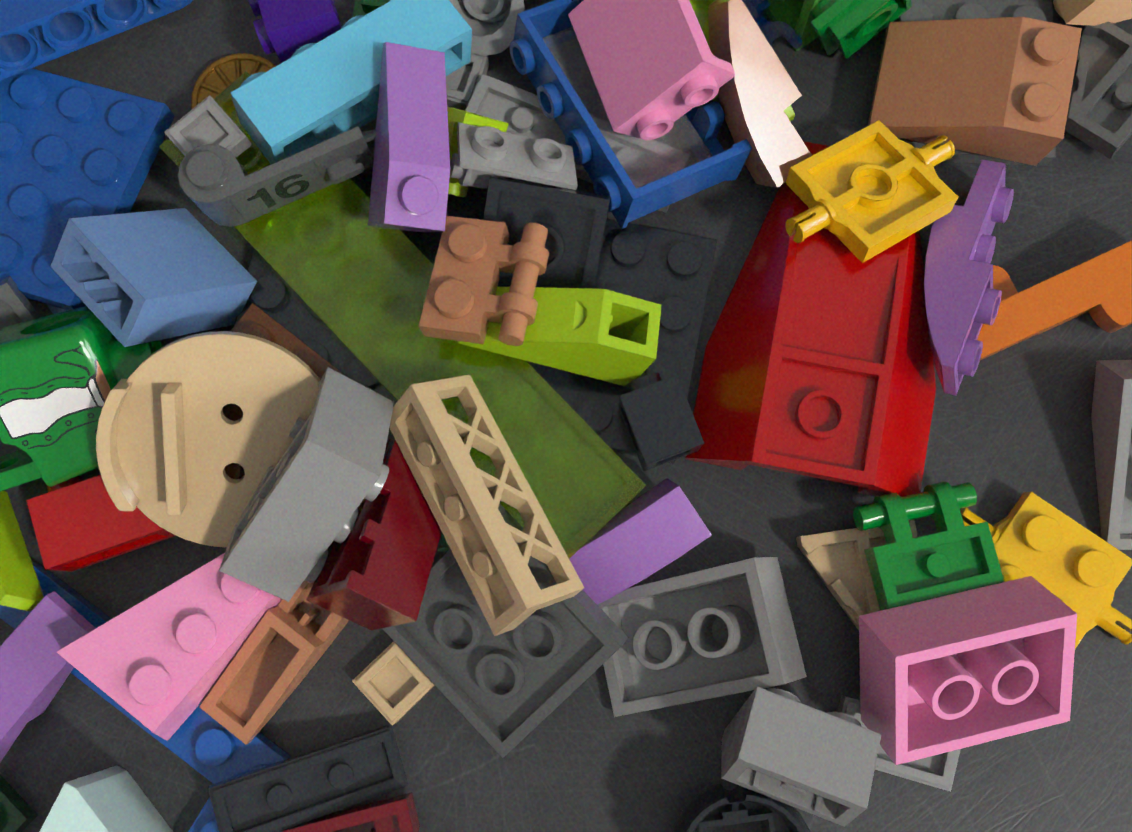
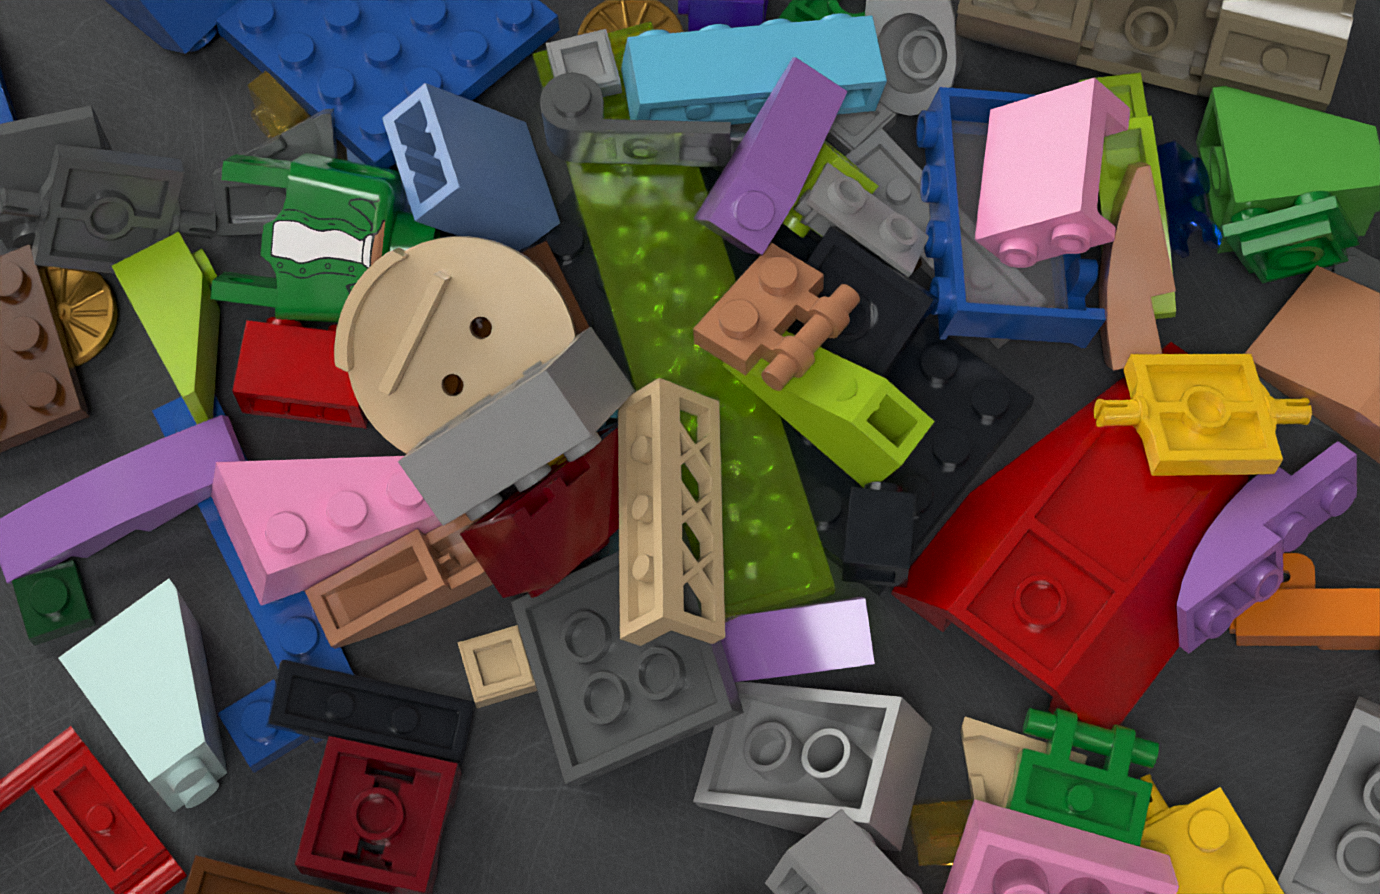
camera: 25 degrees right, 10 degrees down
none -> clear yellow plate [909,799,973,866]

